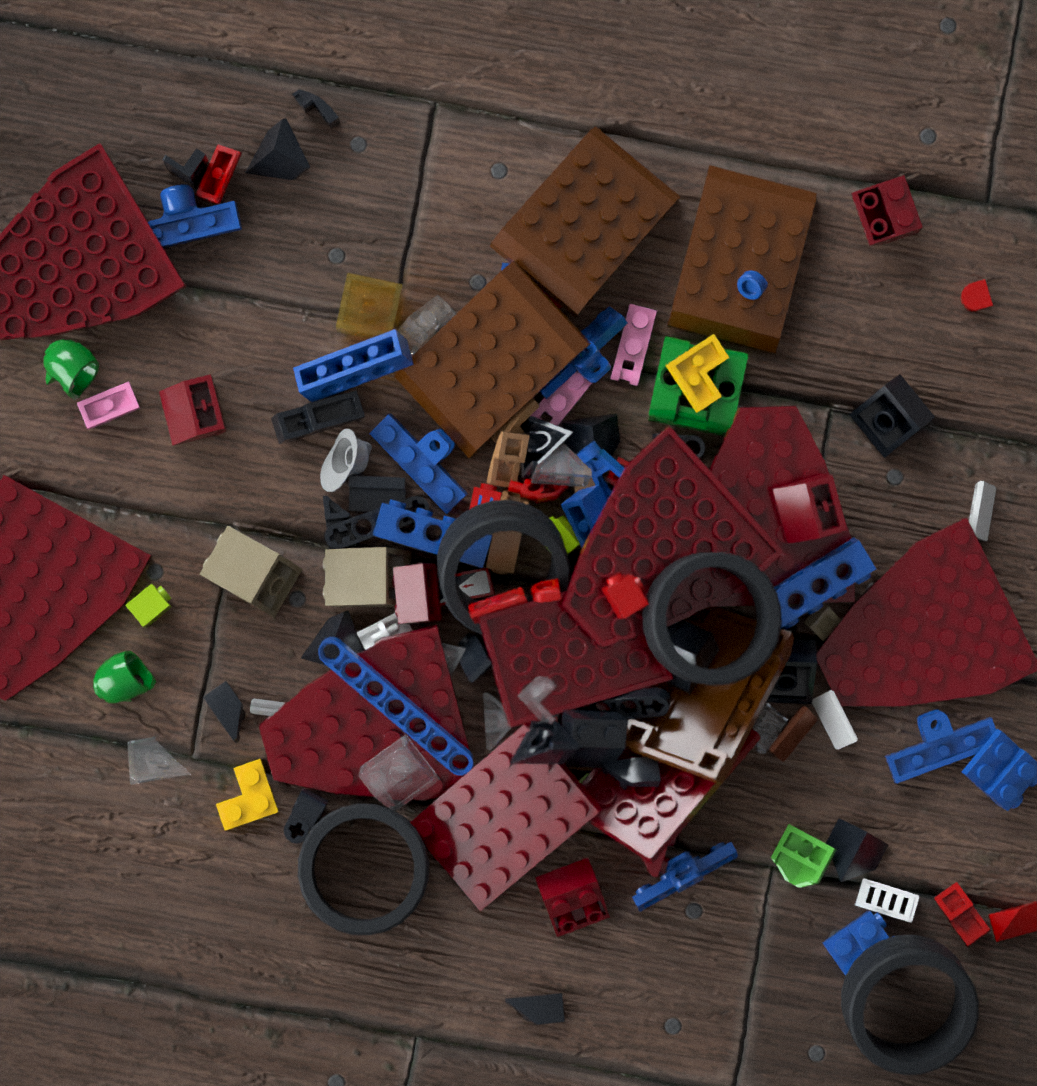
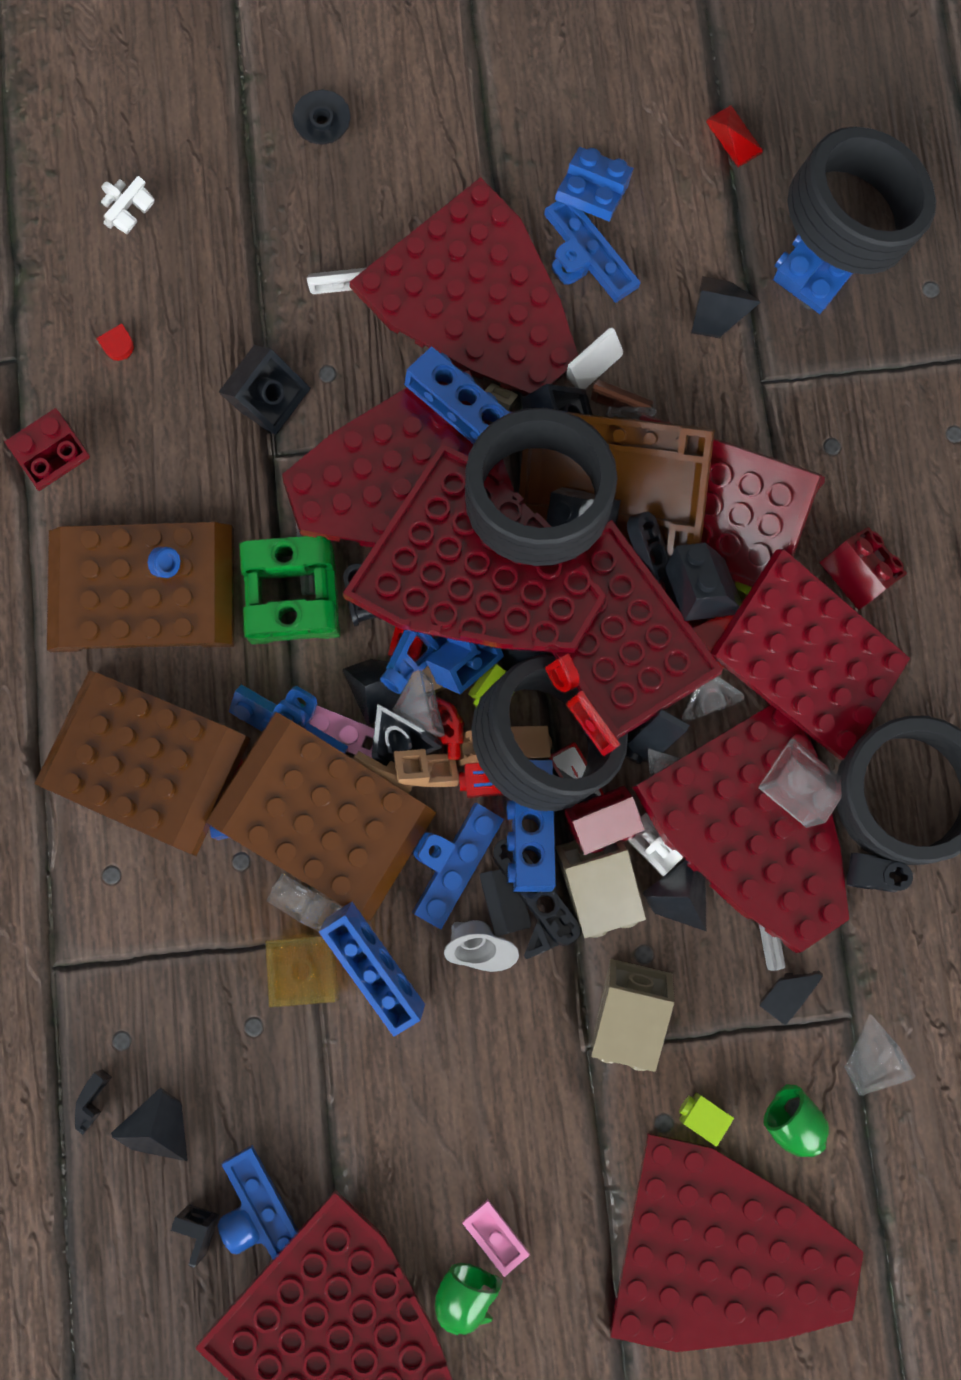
camera: 100 degrees left, 5 degrees down
dark red slope [159,374,227,446] -> none
red slope [195,145,242,204] -> none
yellow plate [216,759,279,831] -> none
black slope [271,390,365,445] -> none
blue beam [318,637,473,776] -> none
black slope [509,721,579,765] -> none
clear panel [518,676,556,723] -> none
red brick [601,572,648,619] -> none
black slope [602,757,661,790] -> none
bright pink plate [611,304,657,386] -> none
blue plate [632,842,738,912] -> none
yellow plate [665,334,729,413] -> none
bright green slope [771,824,836,888] -> none
dark red slope [772,473,847,544] -> none
white slope [855,878,919,923] -> none
red slope [934,882,991,947] -> none

